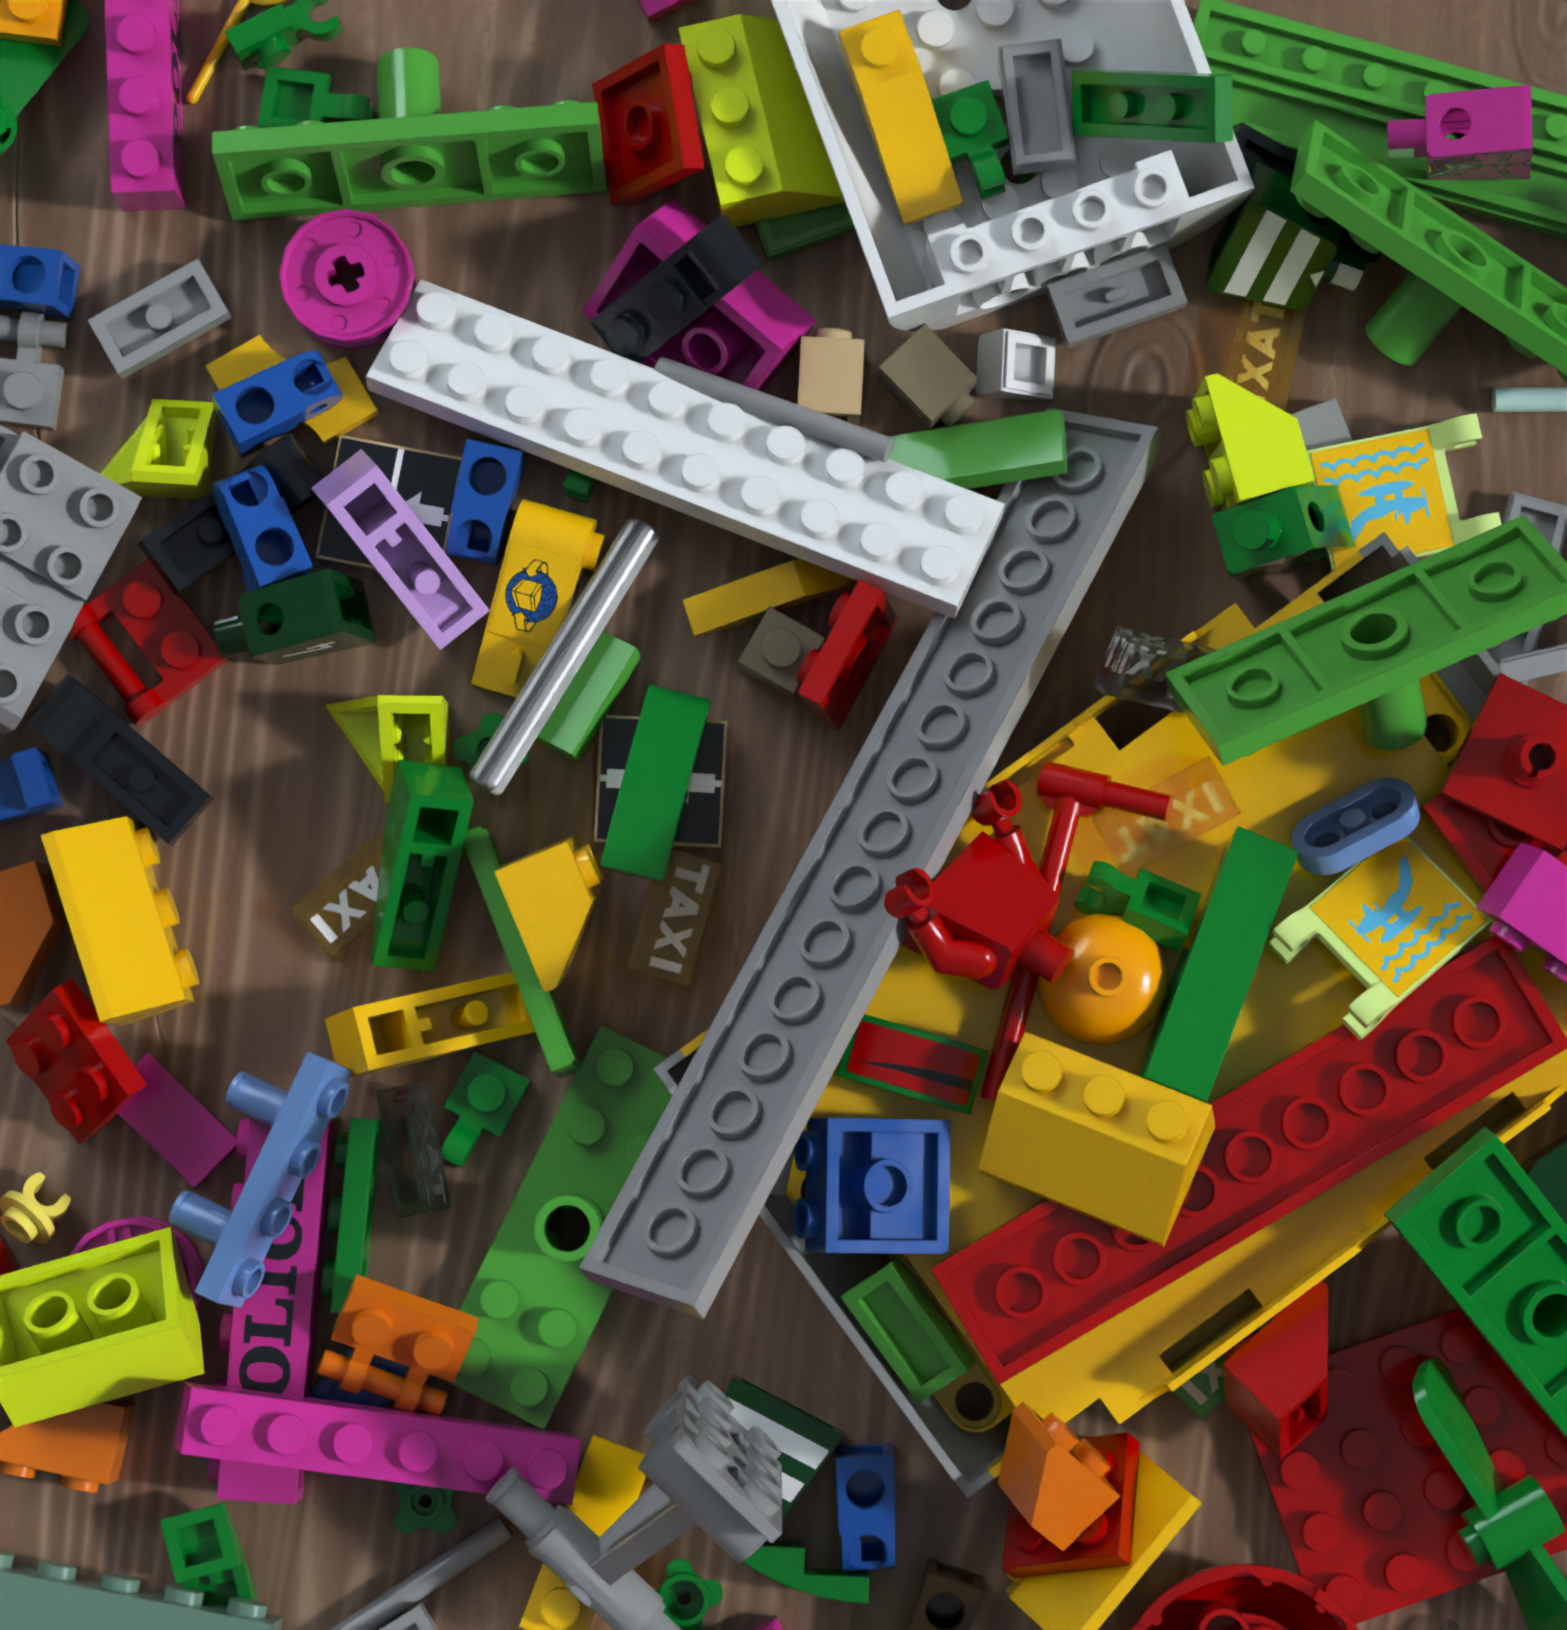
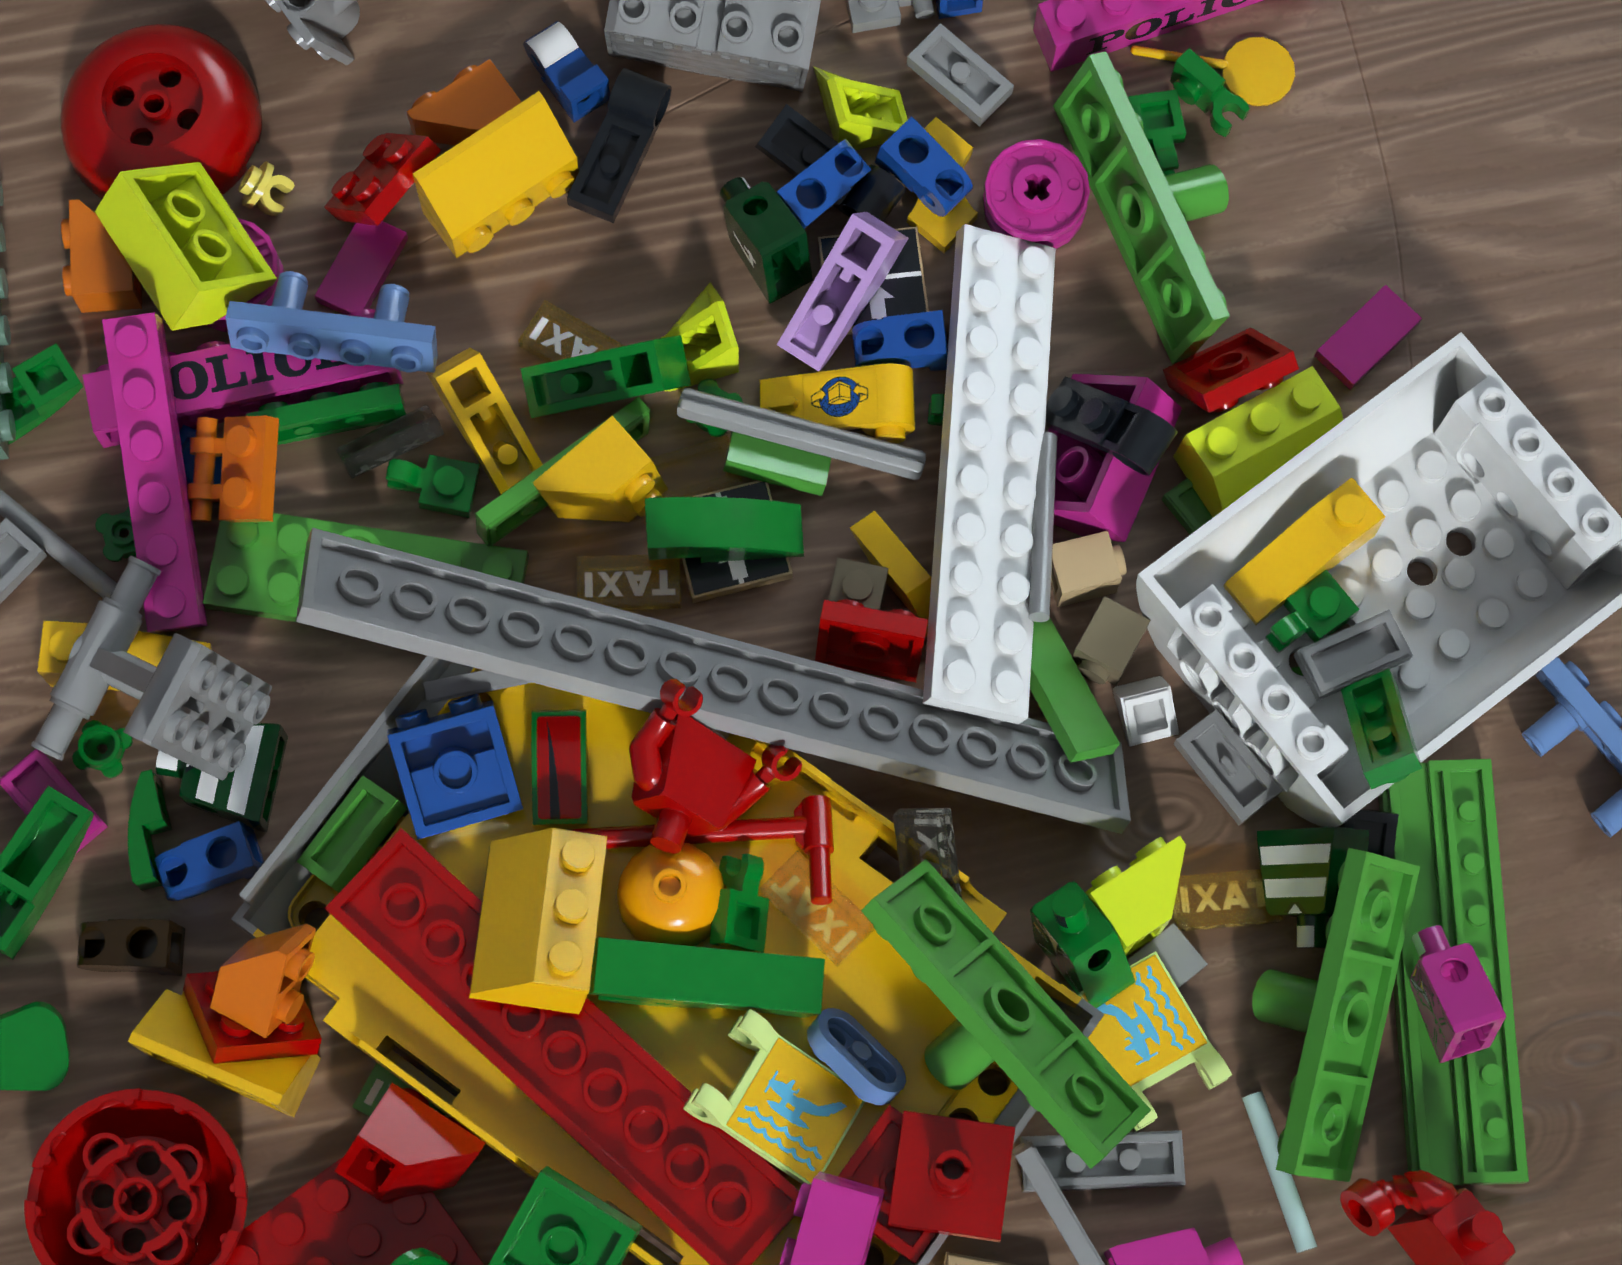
camera: 70 degrees right, 10 degrees down
red plate [67,558,230,726] -> none

